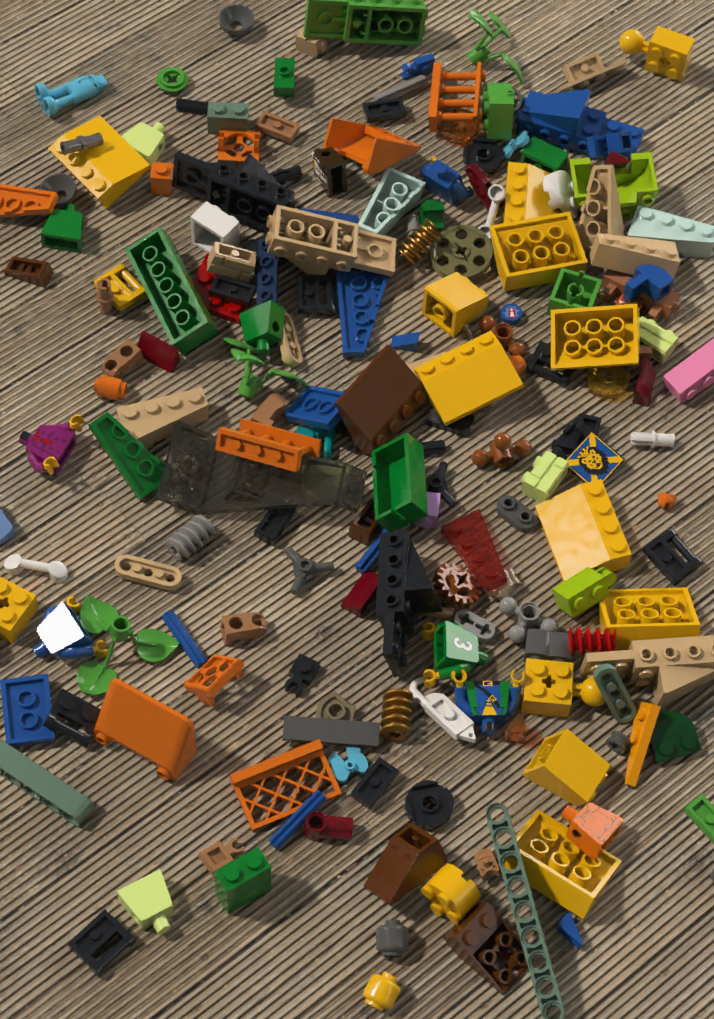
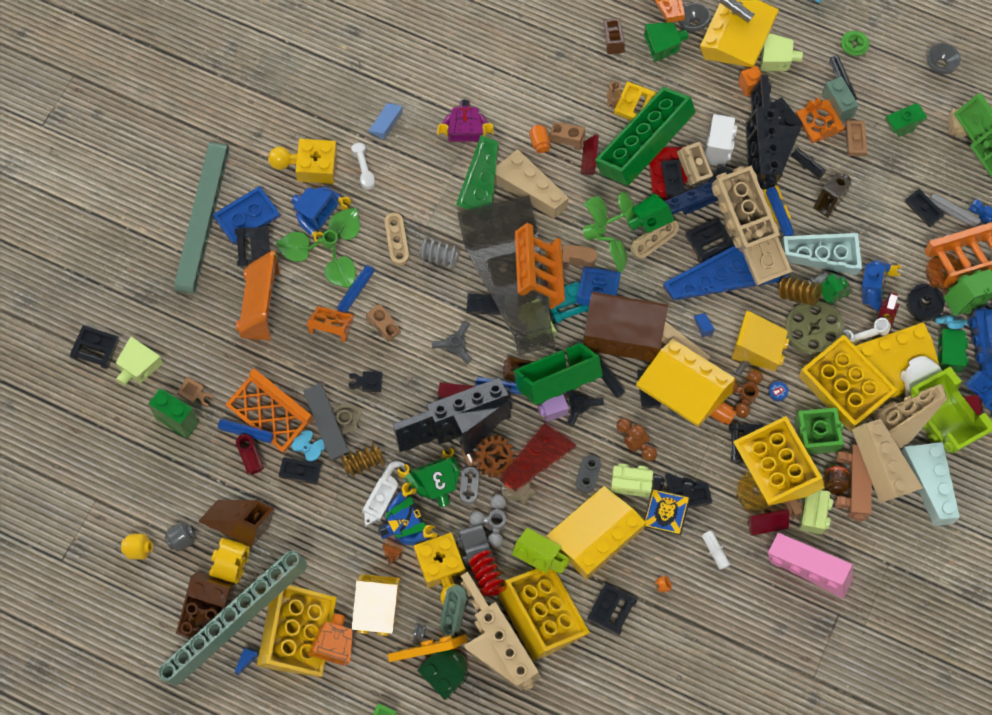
camera: 65 degrees right, 10 degrees up
orange windscreen [323,118,421,175] -> none
black plate [405,780,454,829] -> none
blue brick [623,265,674,302] -> none

